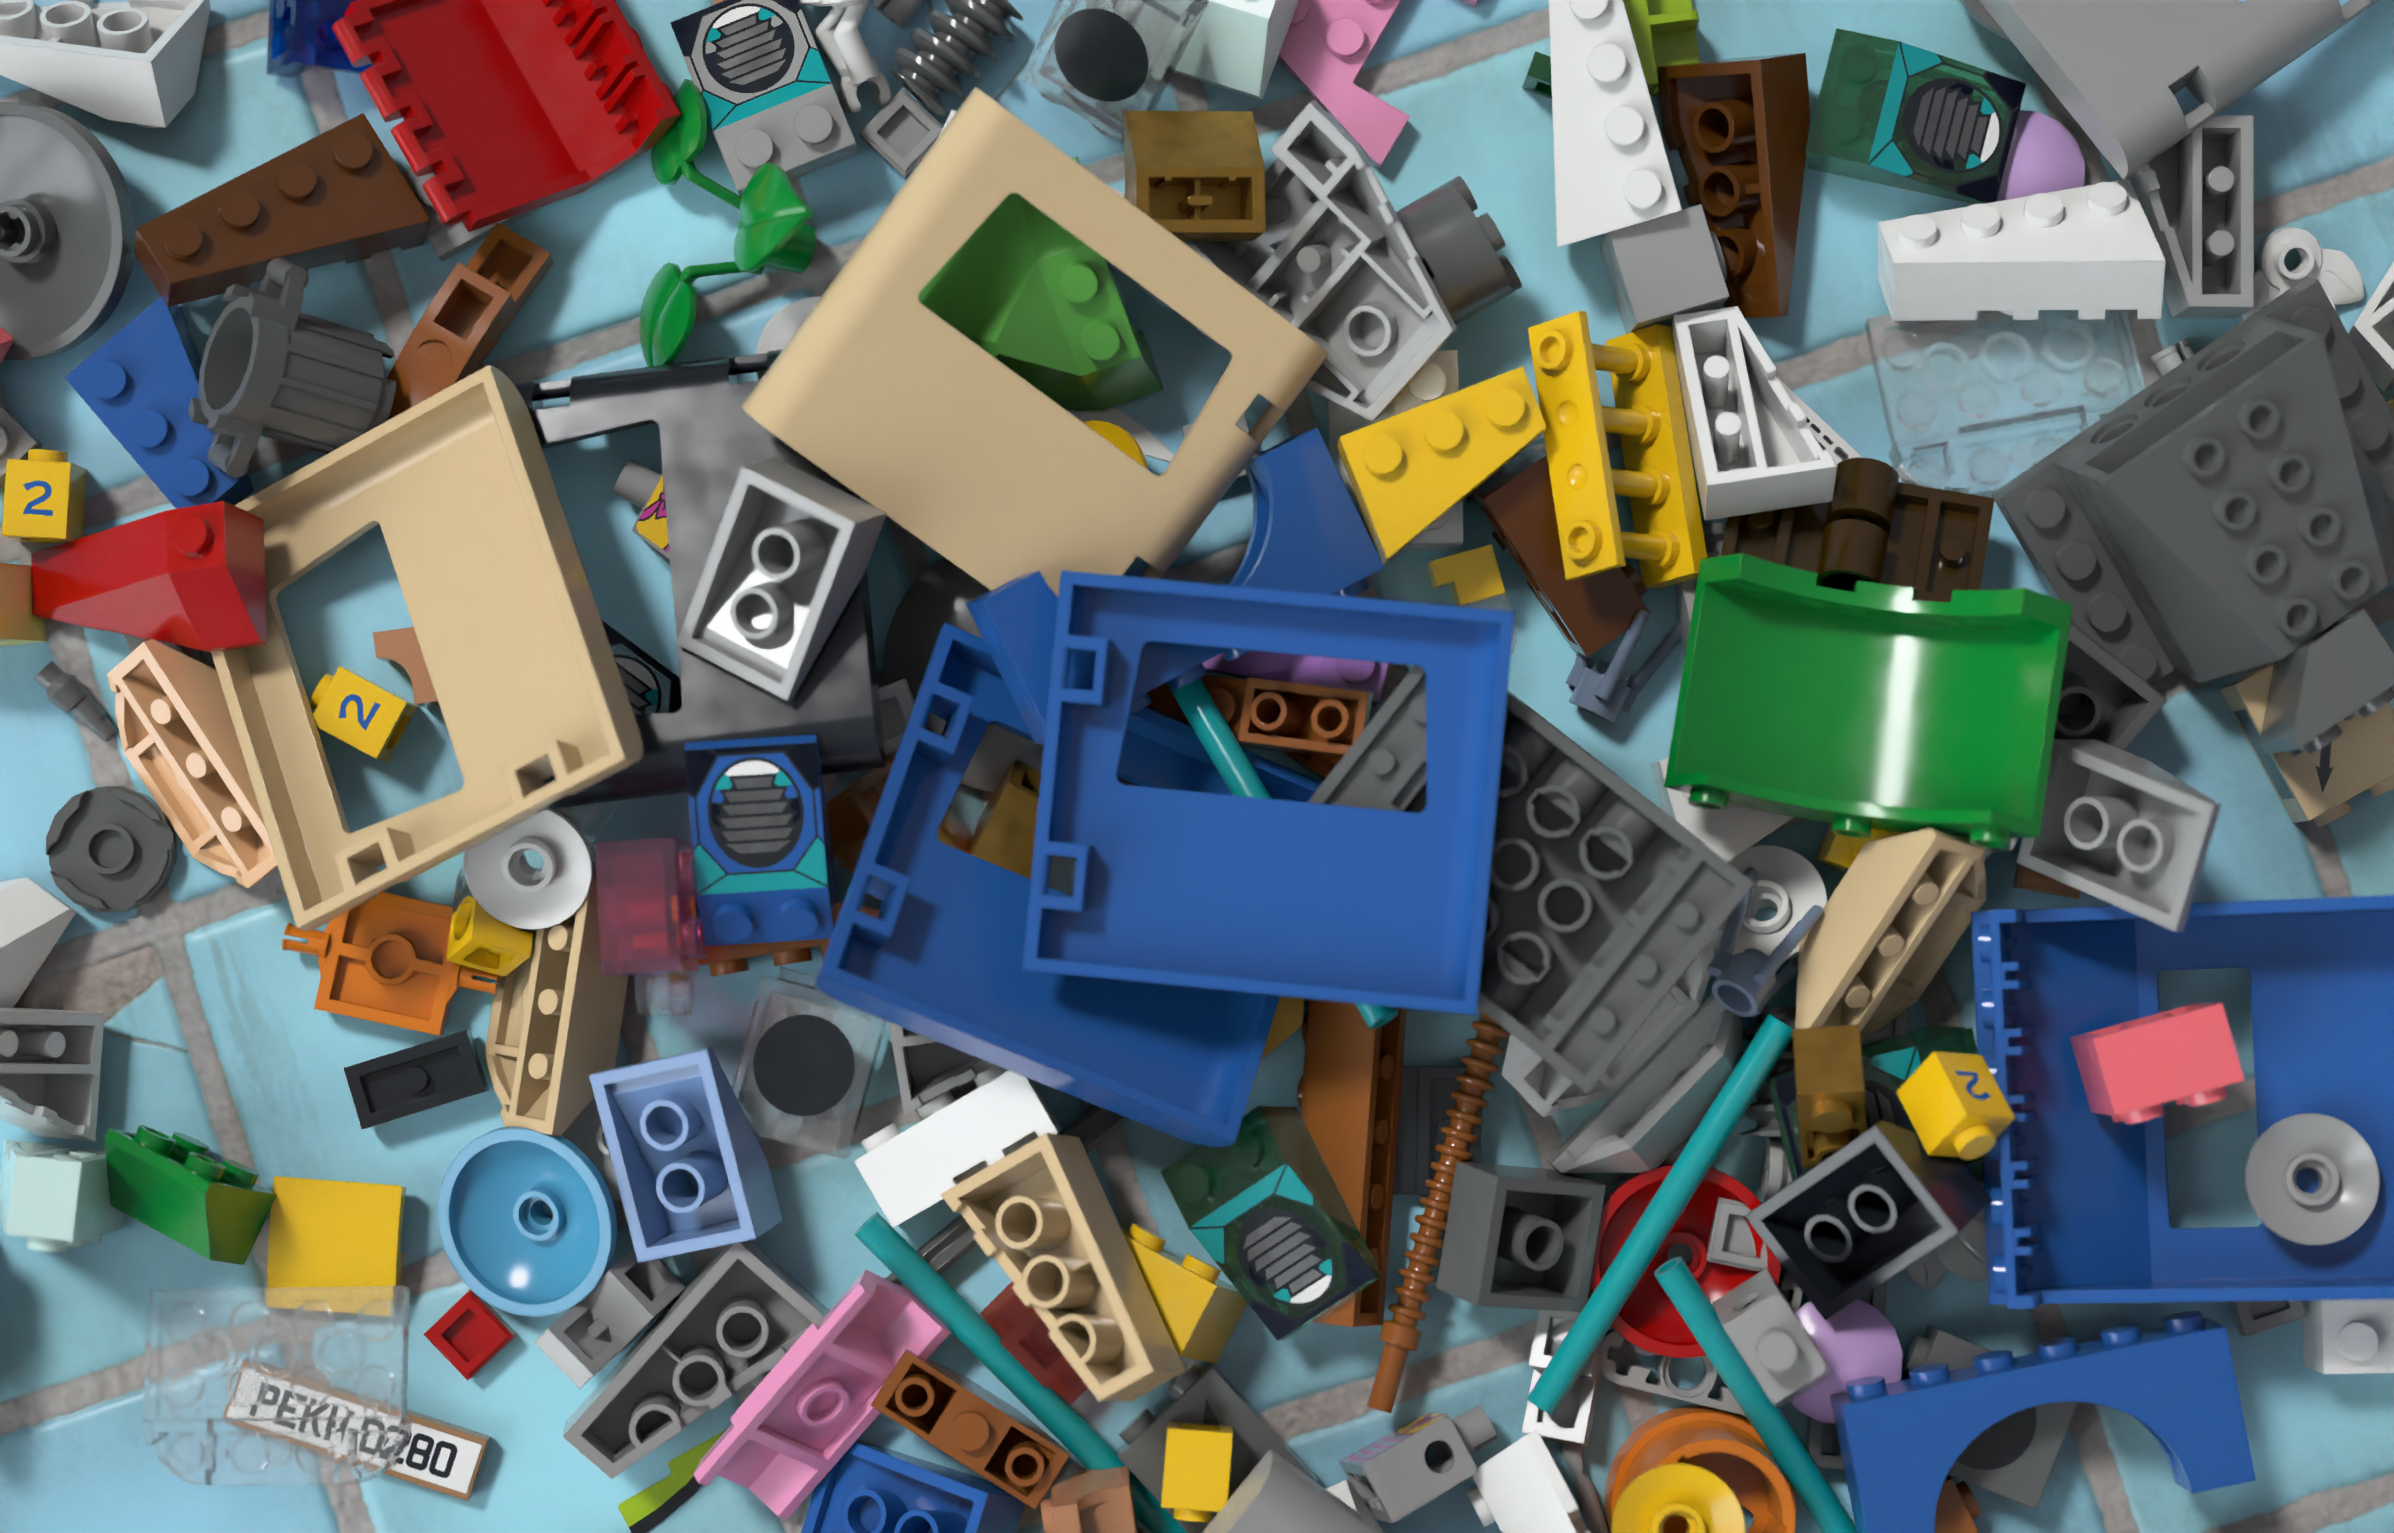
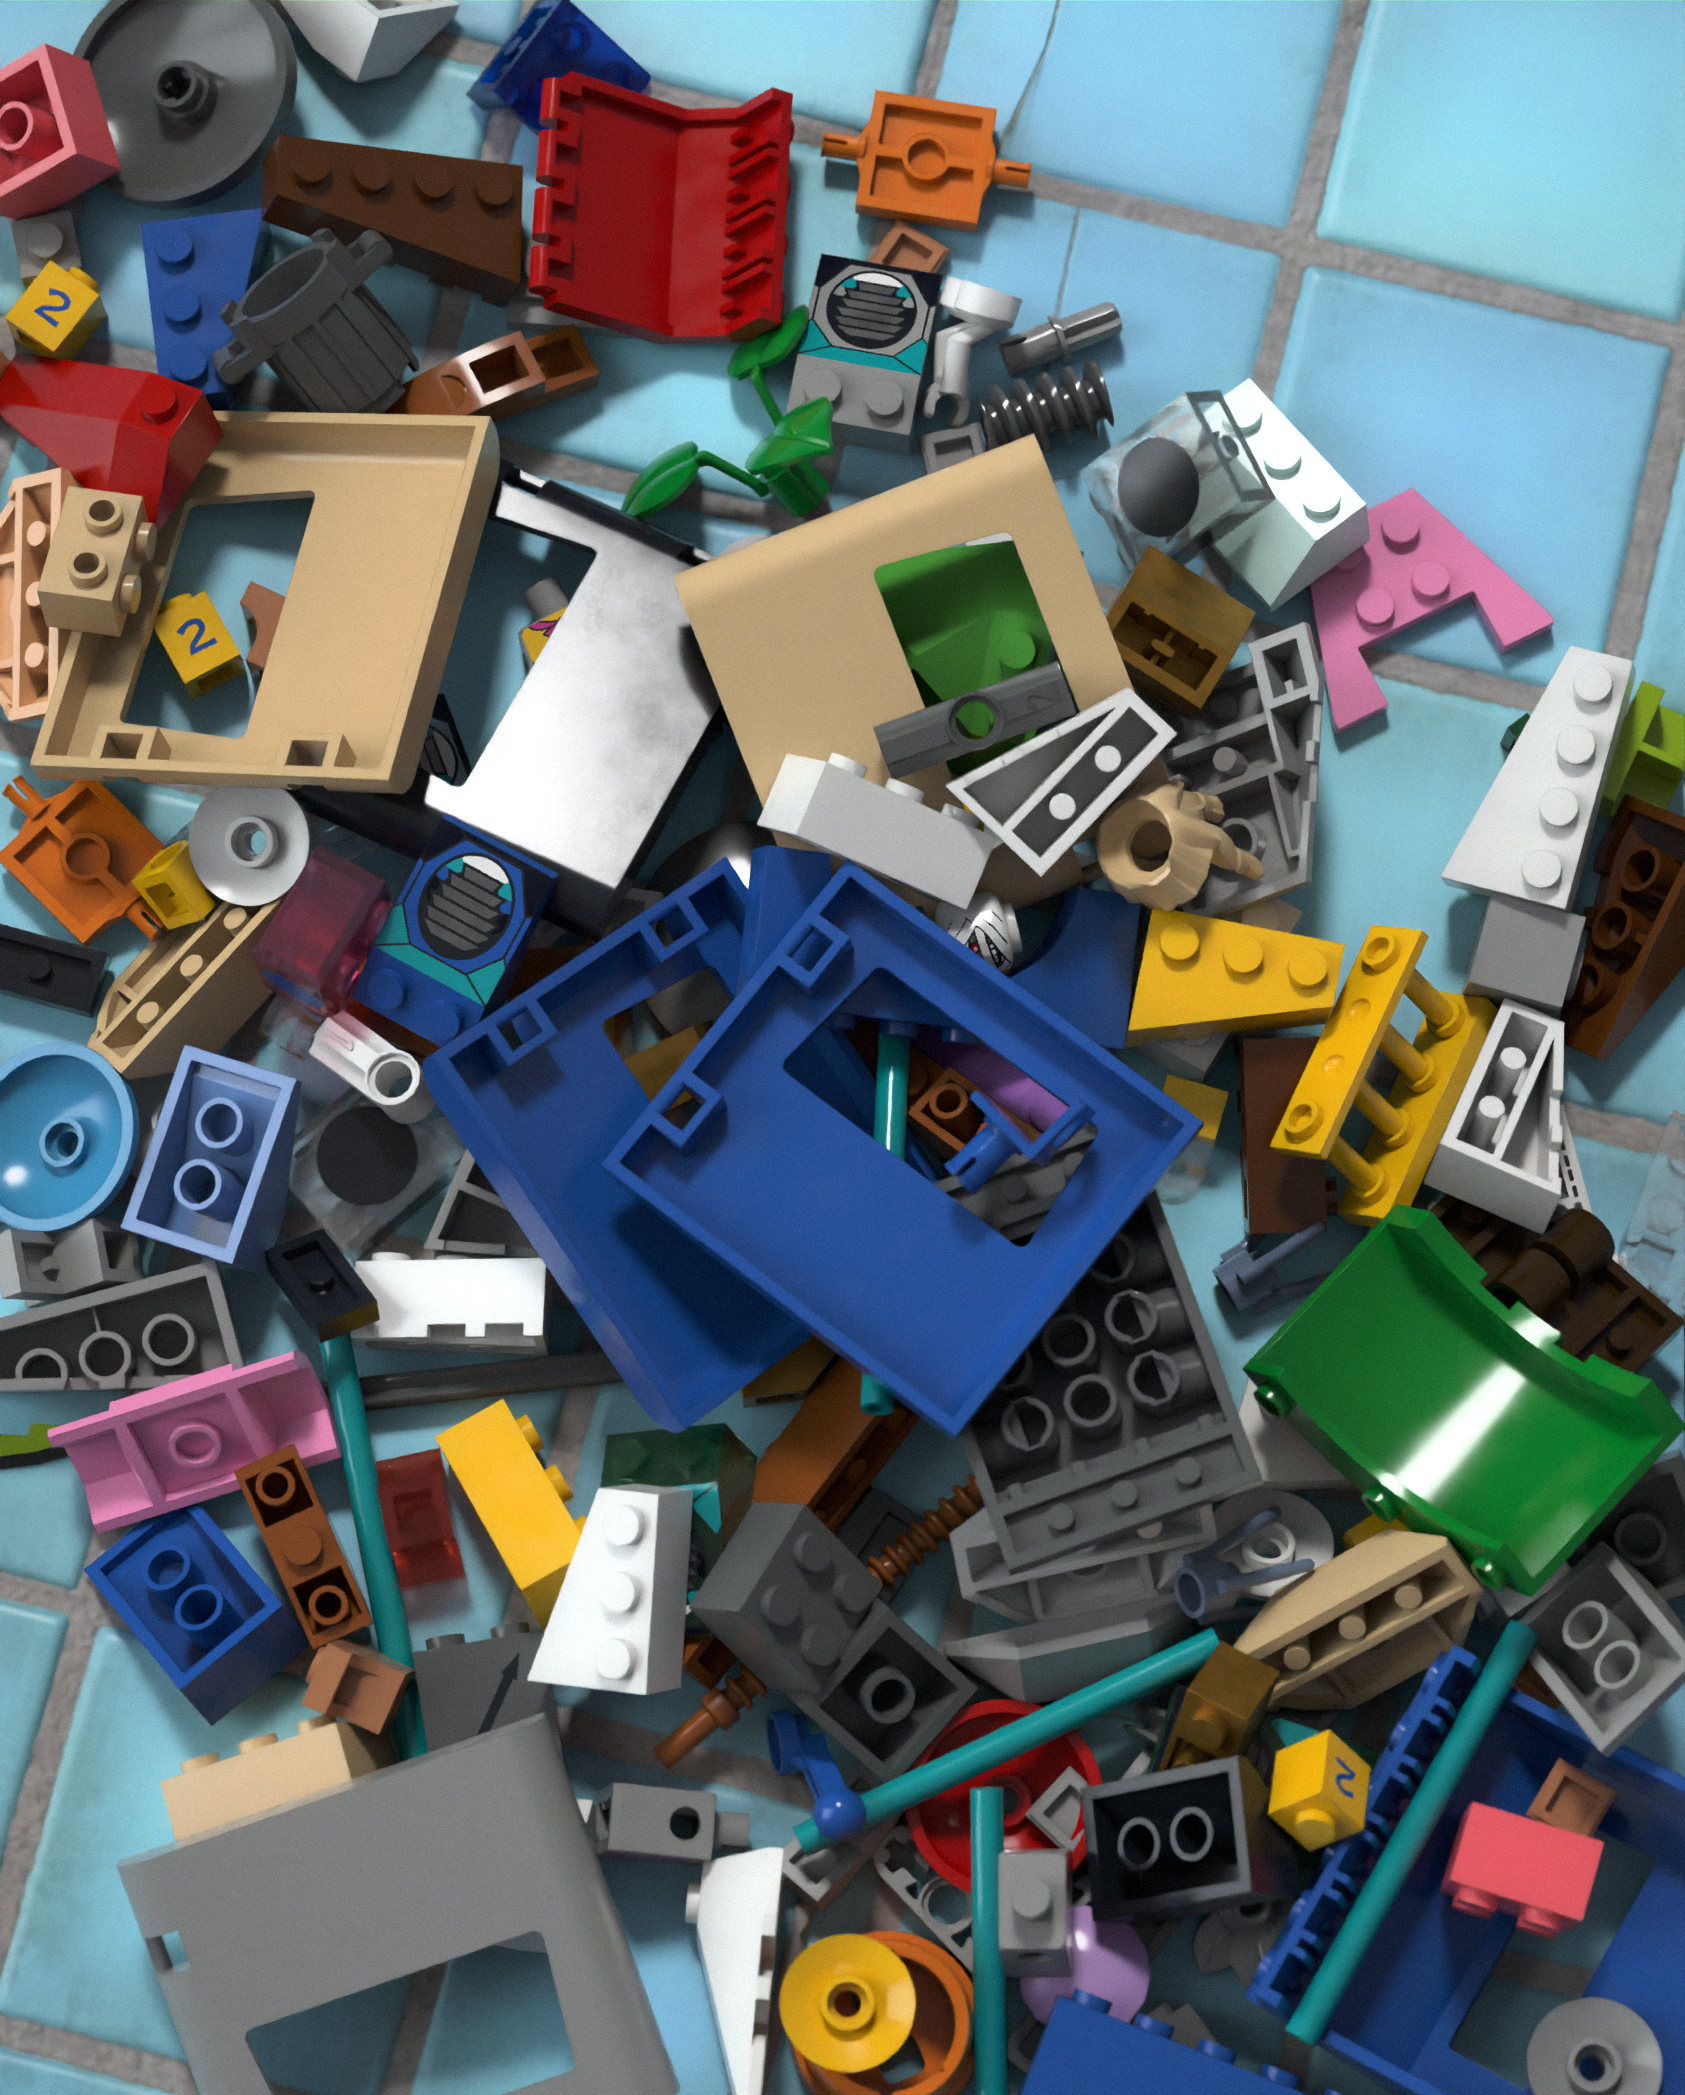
camera: 35 degrees right, 10 degrees down
light grey slope [676,458,887,701] -> none
tan wedge [940,1133,1185,1401] -> none
yellow brick [1161,1421,1233,1522] -> none
dark grey brick [1396,176,1522,325] -> none
none -> tan brick [37,486,157,637]
none -> black plate [264,1228,380,1343]
none -> white piece [309,1009,436,1124]
none -> white wedge [527,1484,693,1695]
none -> dark grey brick [688,1502,883,1692]
none -> white wedge [757,753,997,910]
none -> blue piece [766,1709,867,1841]
none -> dark grey piece [873,661,1076,779]
none -> white head [935,892,1023,973]
none -> blue bracket [944,1090,1096,1195]
none -> white wedge [946,687,1177,877]
none -> tan piece [1095,778,1264,912]
none -> teal piece [1284,1619,1539,2047]
none -> nougat tile [1524,1758,1618,1838]

